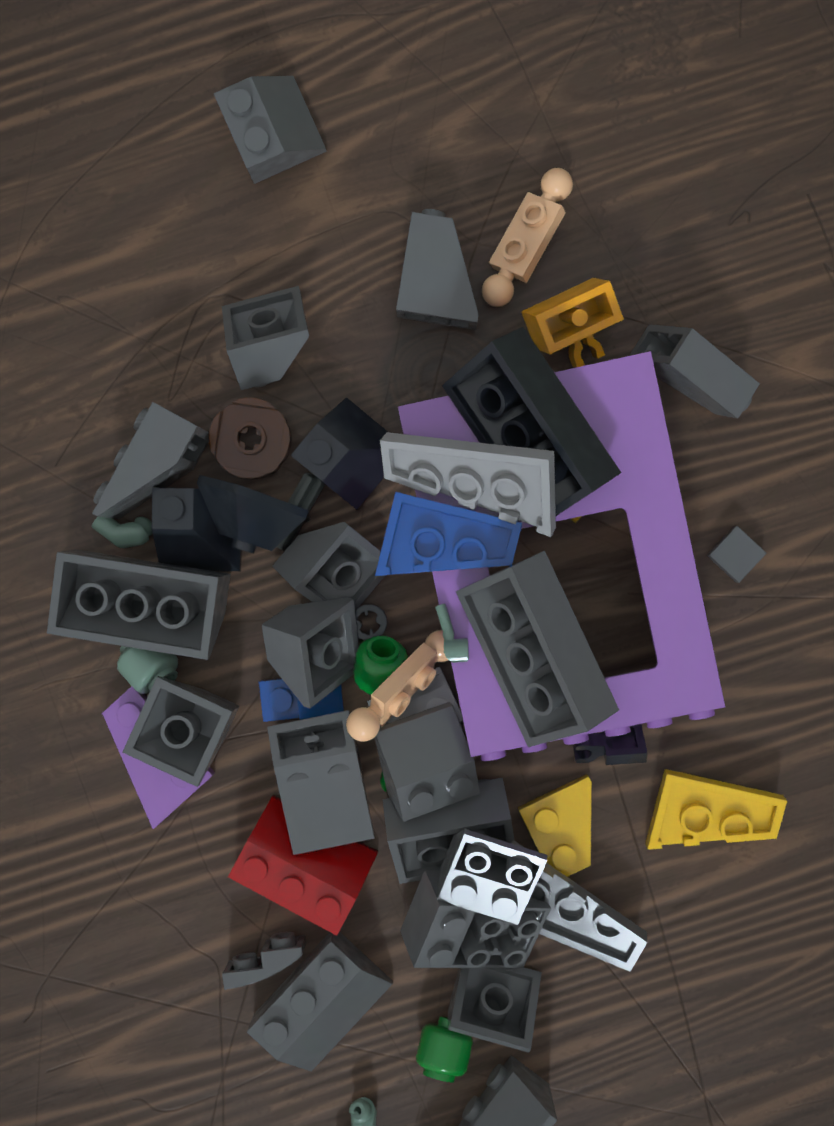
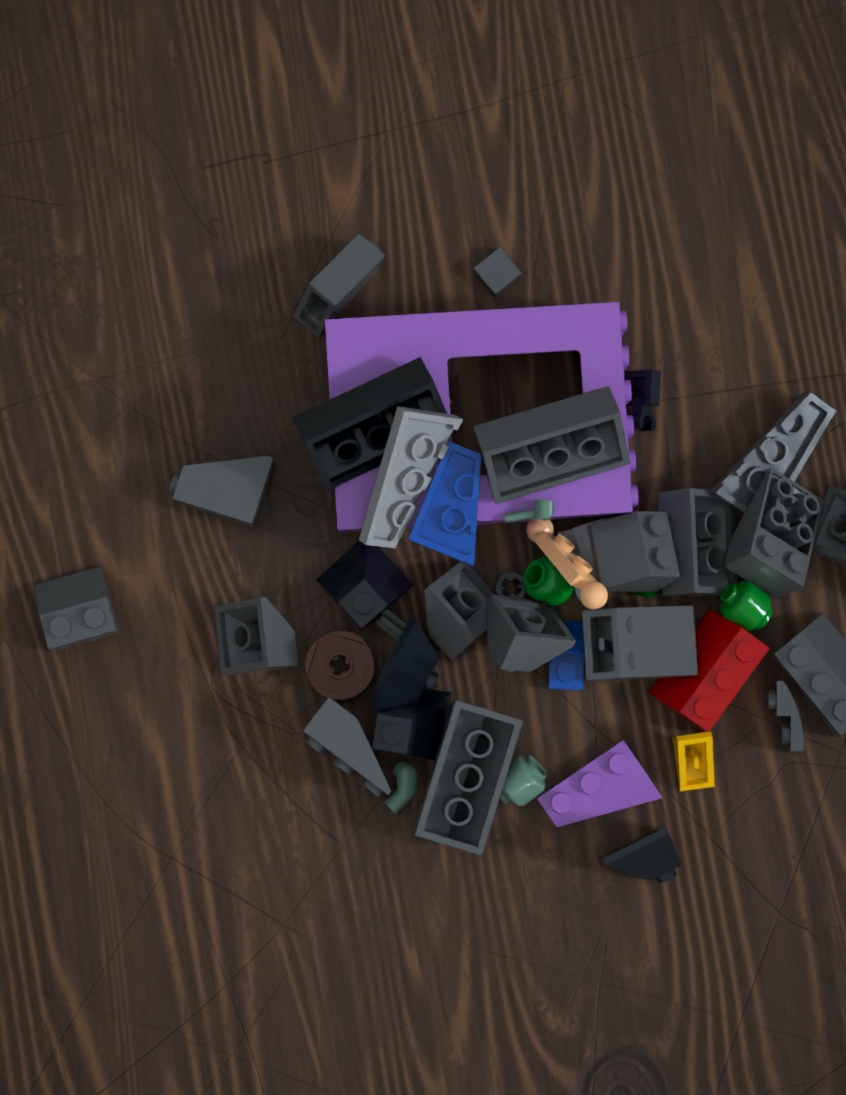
camera: 85 degrees left, 5 degrees down
dark grey slope [122,676,240,787] -> none
slope [437,829,547,925] -> none
light nougat plate [482,168,573,307] -> none
yellow wing [518,774,592,877] -> none
light orange brick [521,278,624,368] -> none
yellow wing [645,769,787,850] -> none
none -> black slope [598,827,682,884]
none -> yellow slope [672,731,715,792]
none -> green head [720,580,772,632]

